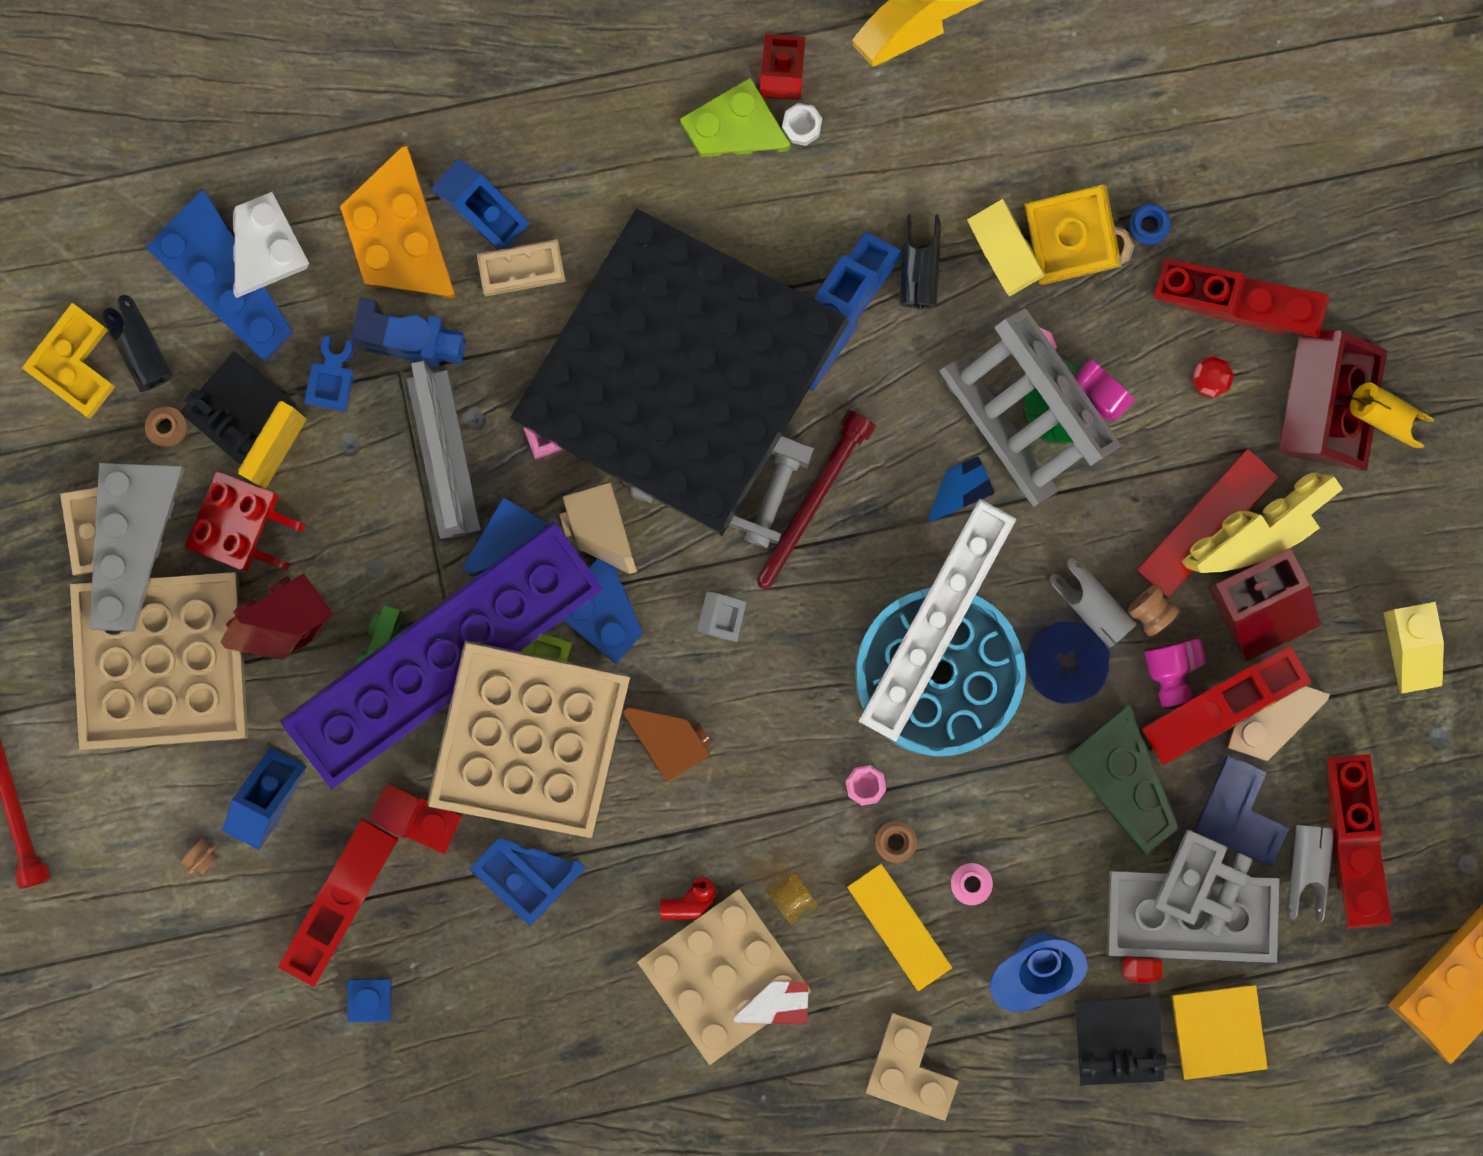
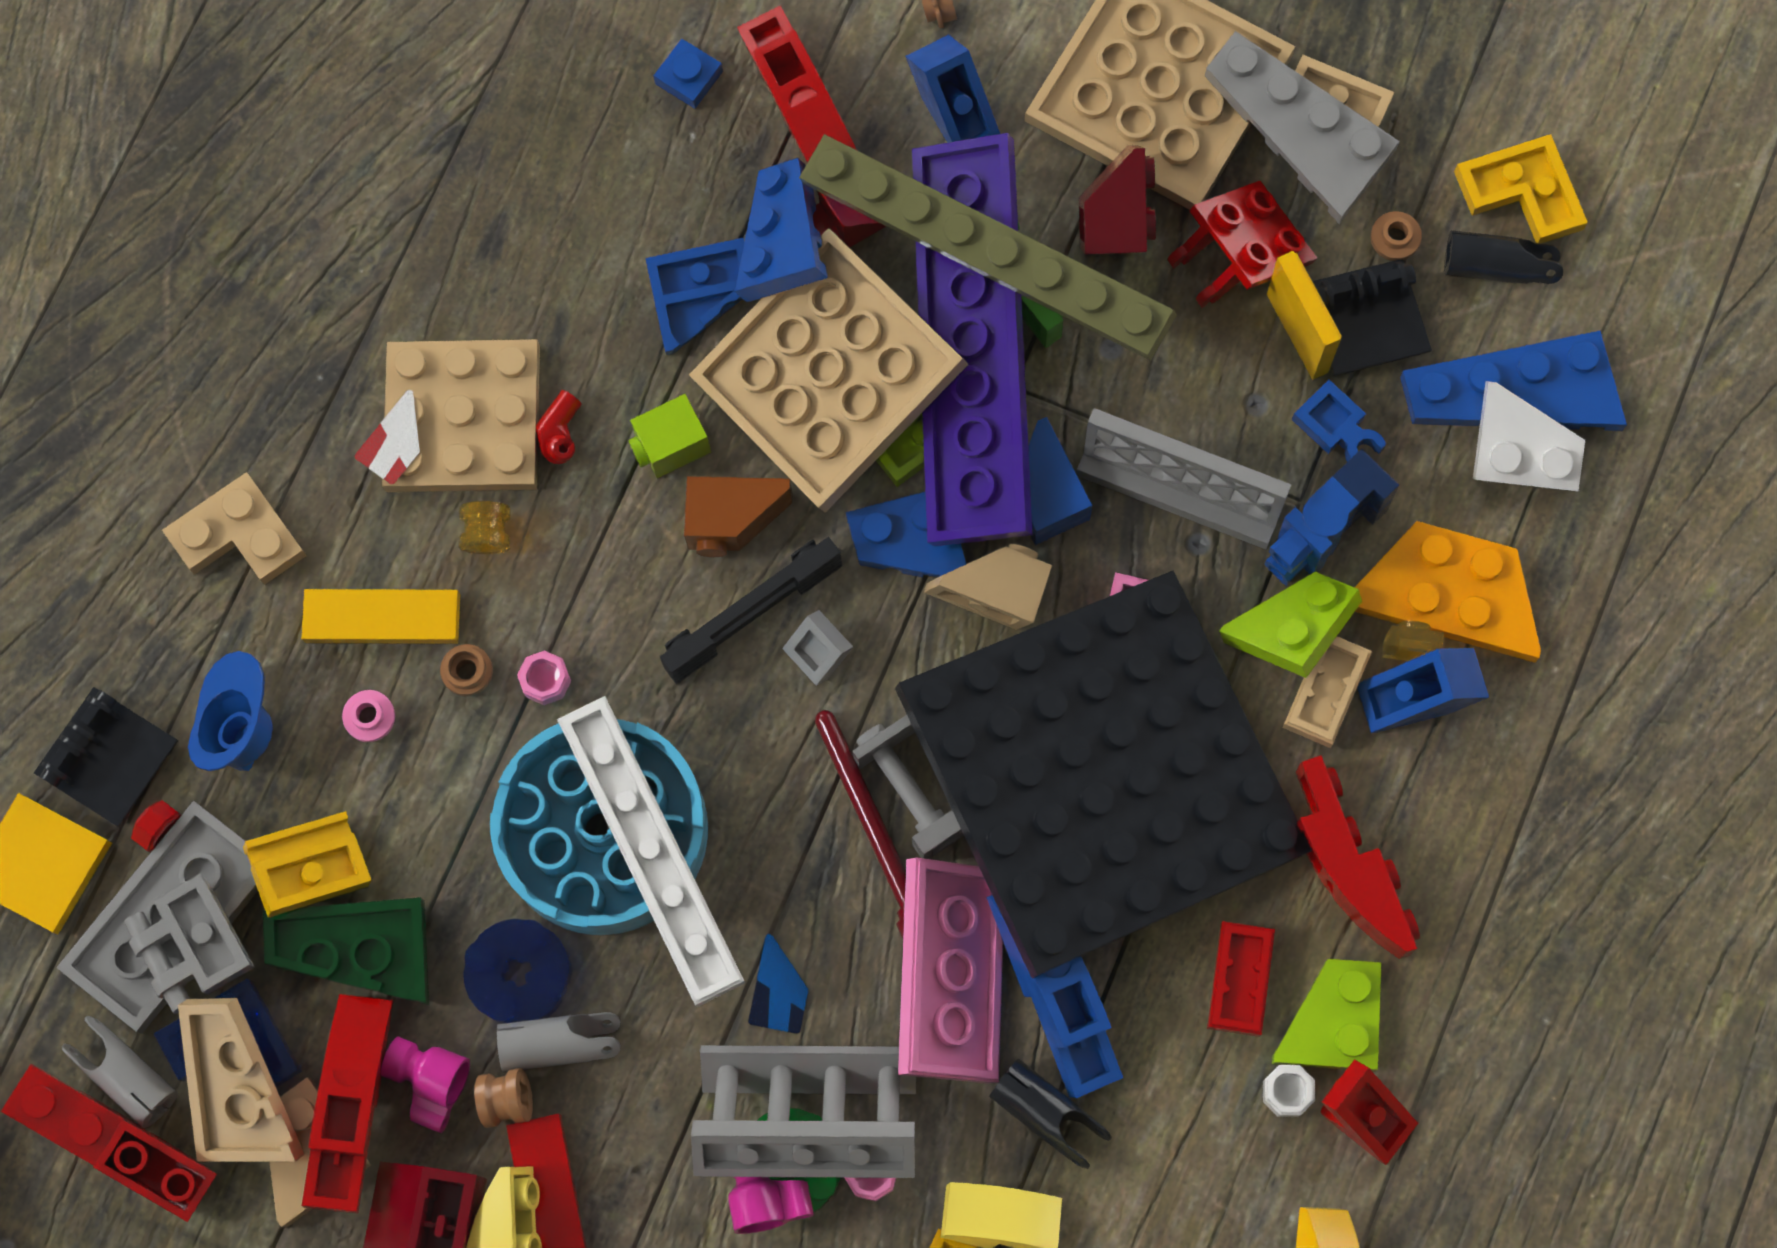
camera: 125 degrees right, 10 degrees down
none -> tan wing [178,998,305,1162]
none -> yellow plate [243,811,372,918]
none -> lime brick [628,394,711,479]
none -> black container [660,536,843,685]
none -> blue wing [735,158,828,302]
none -> olive plate [799,134,1177,361]
none -> bright pink tile [898,857,1003,1084]
none -> red plate [1207,921,1275,1037]
none -> lime wing [1219,572,1362,678]
none -> red slope [1296,755,1420,959]
none -> clear yellow plate [1382,621,1444,661]

